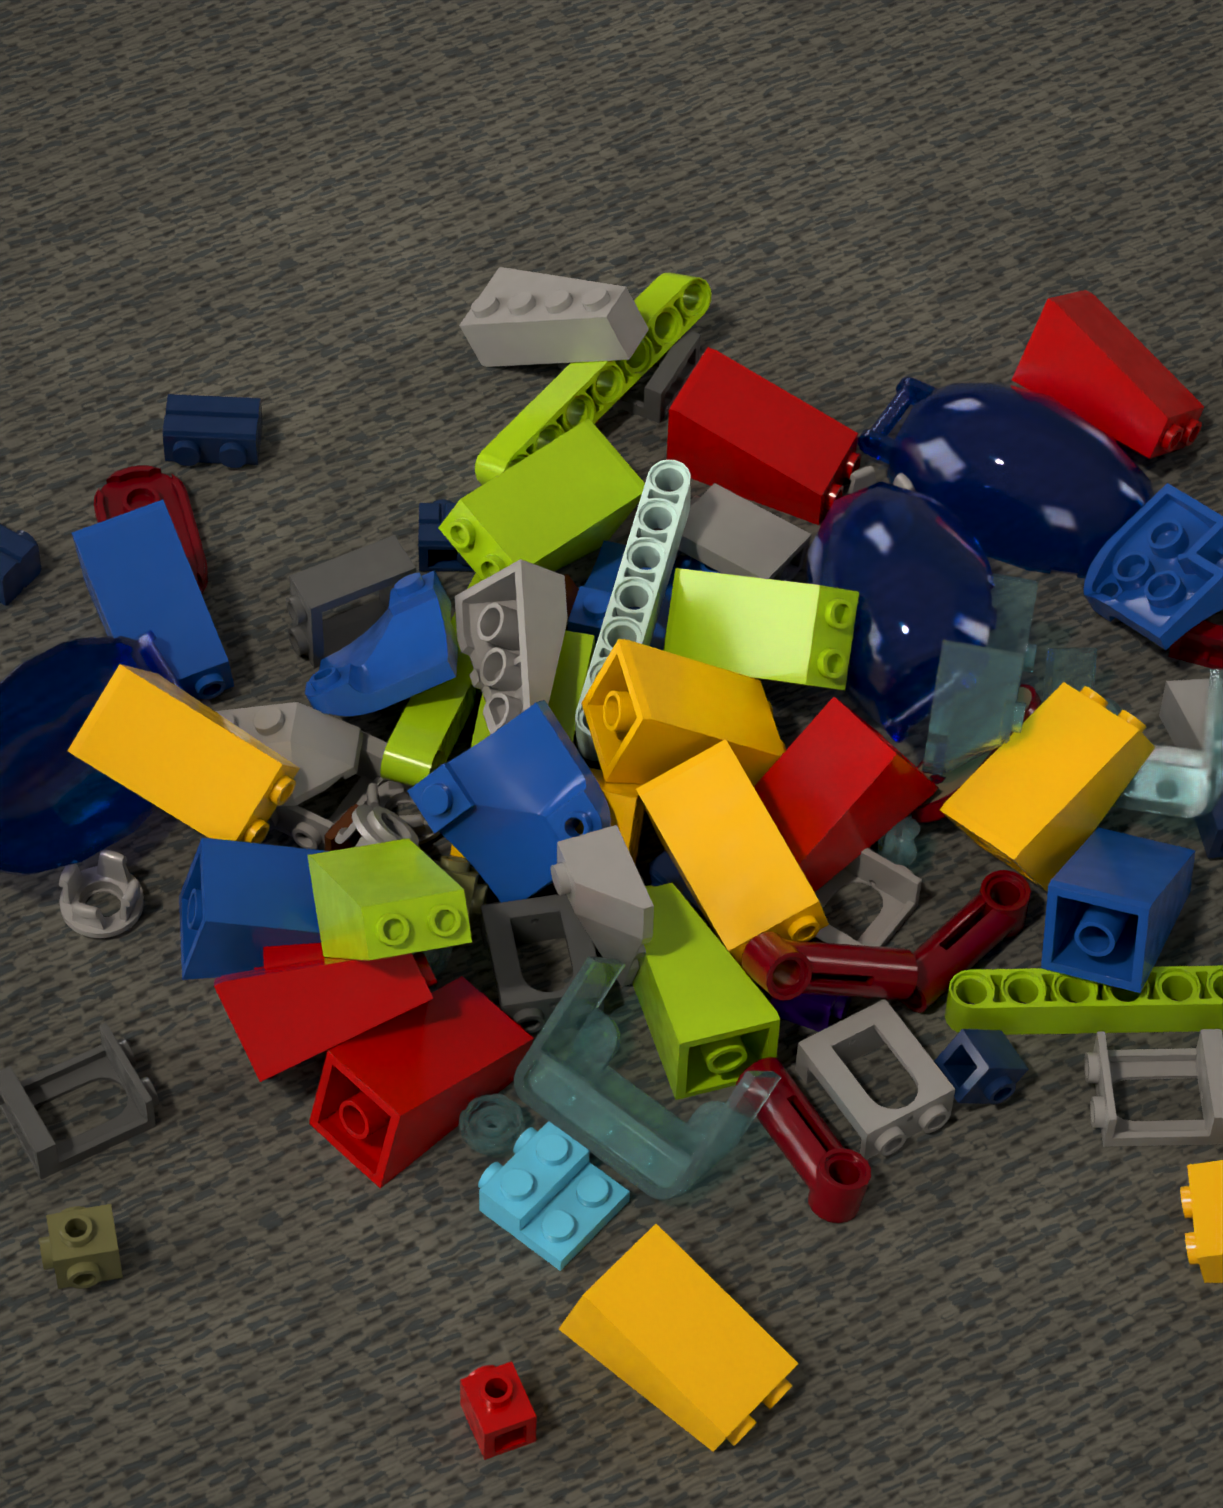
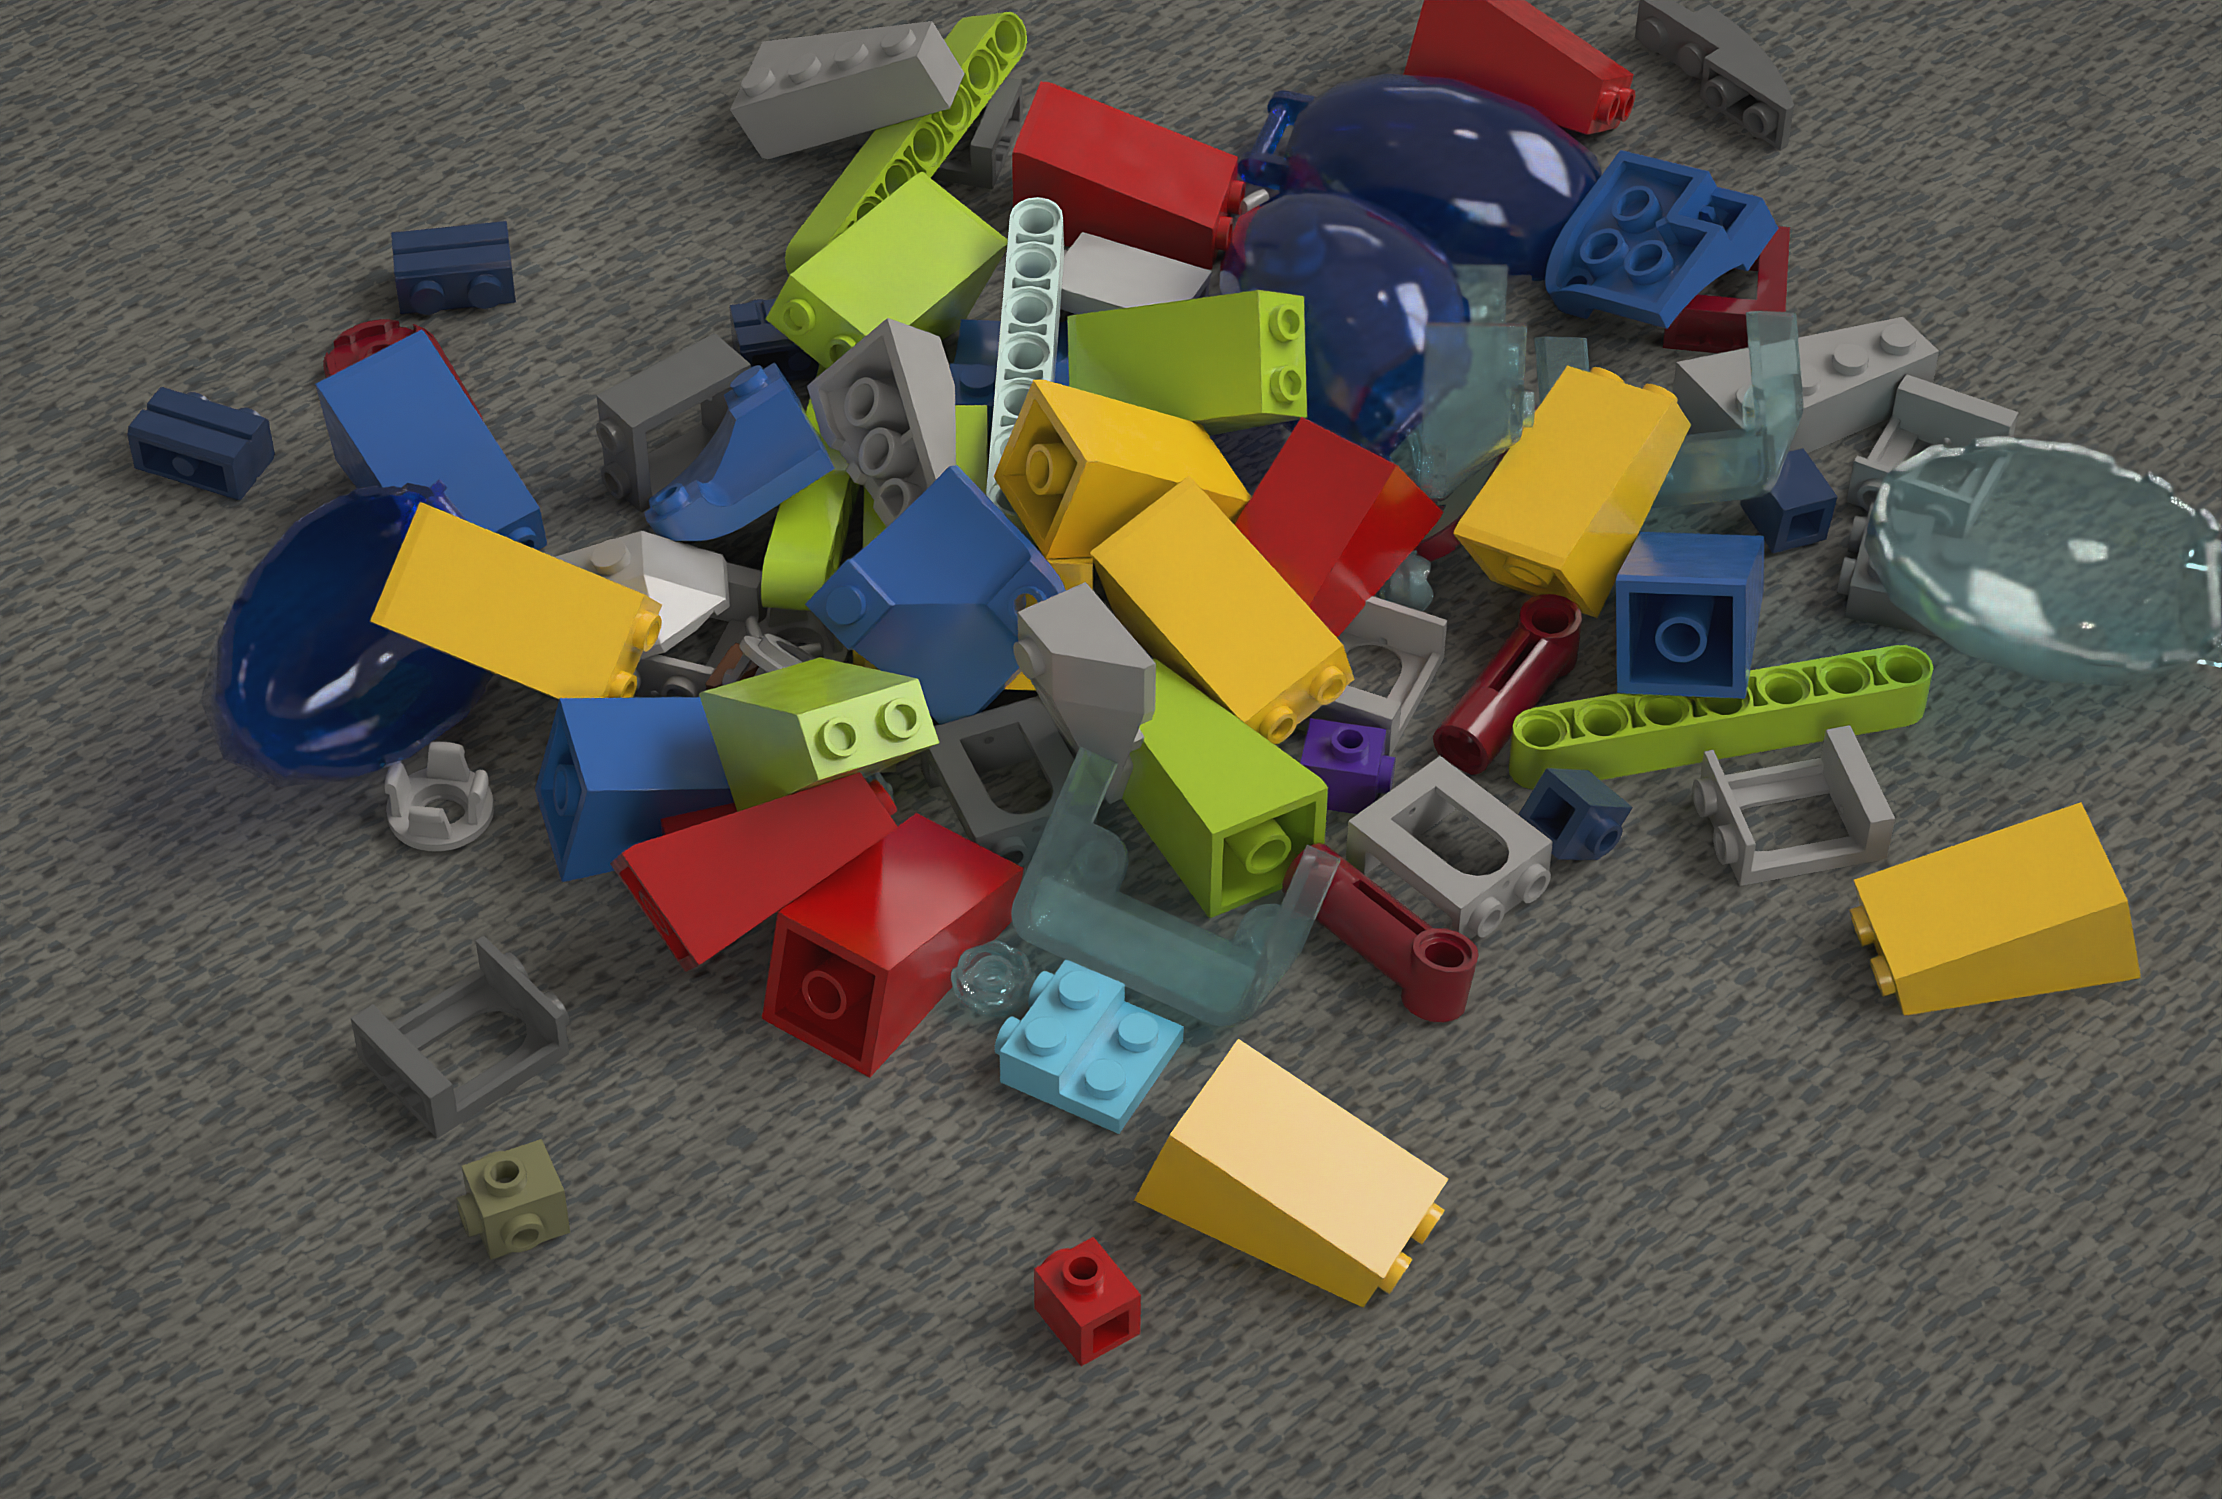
camera: 10 degrees left, 5 degrees down
dark red piece [741,932,918,1001] -> none

